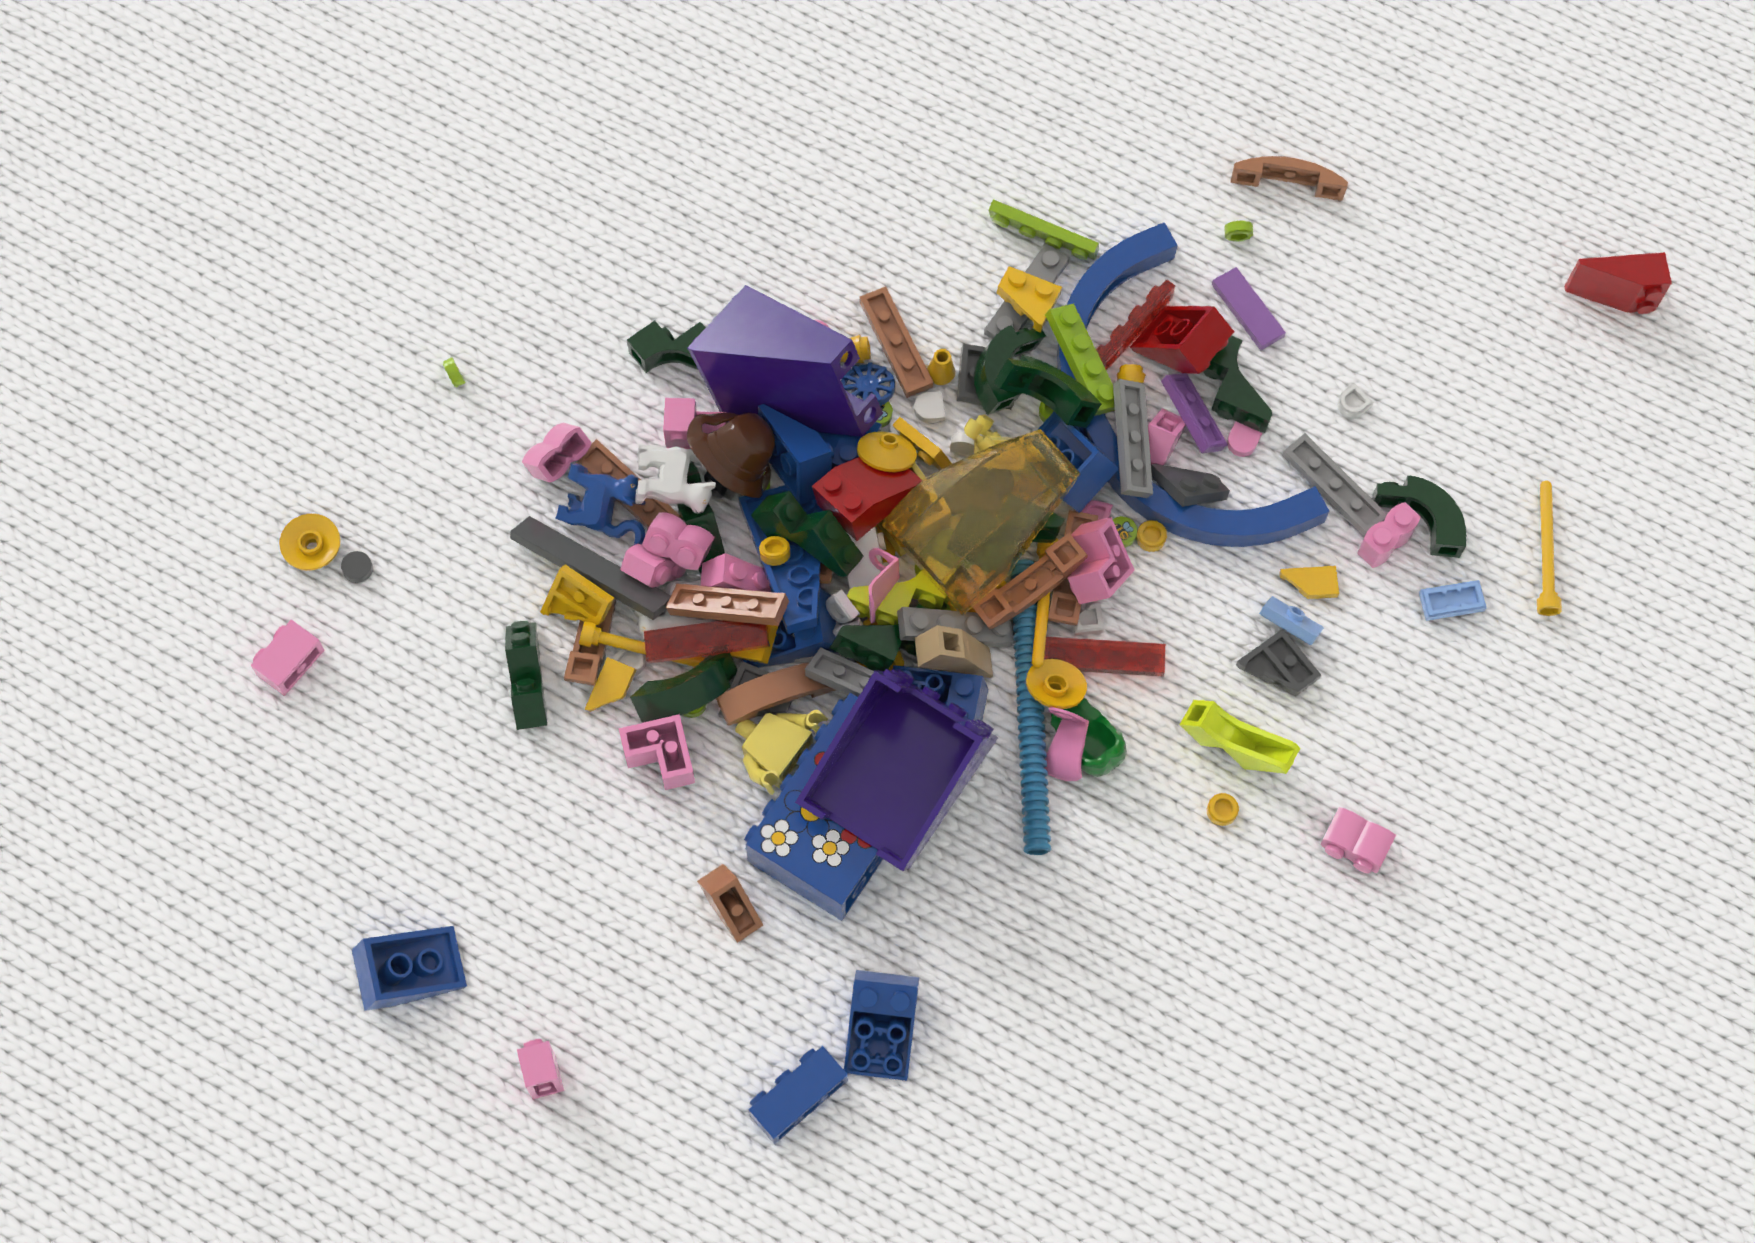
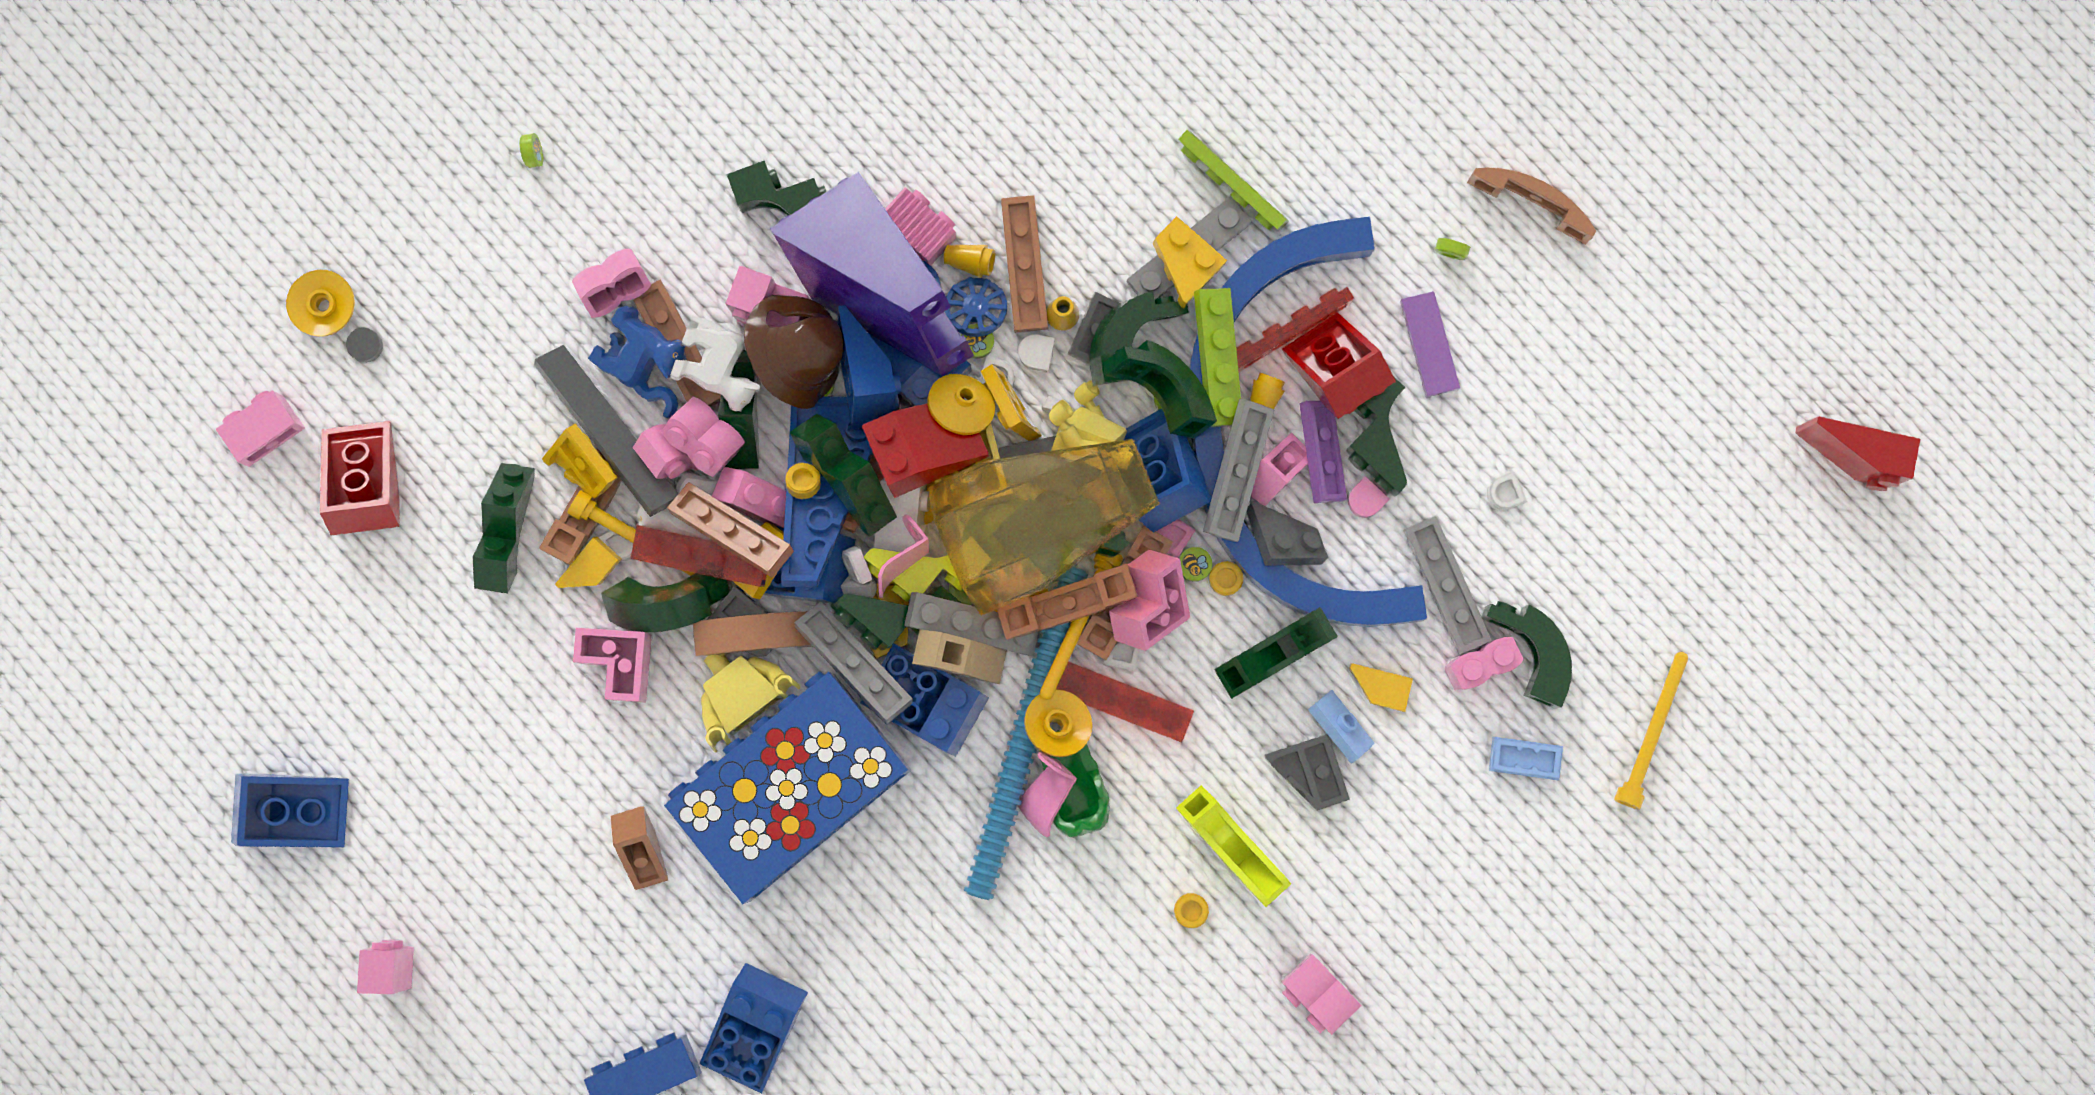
camera: 20 degrees right, 15 degrees up
dark purple windscreen [795,669,998,871] -> none
none -> red slope [320,421,400,536]
none -> dark green arch [1214,607,1338,699]

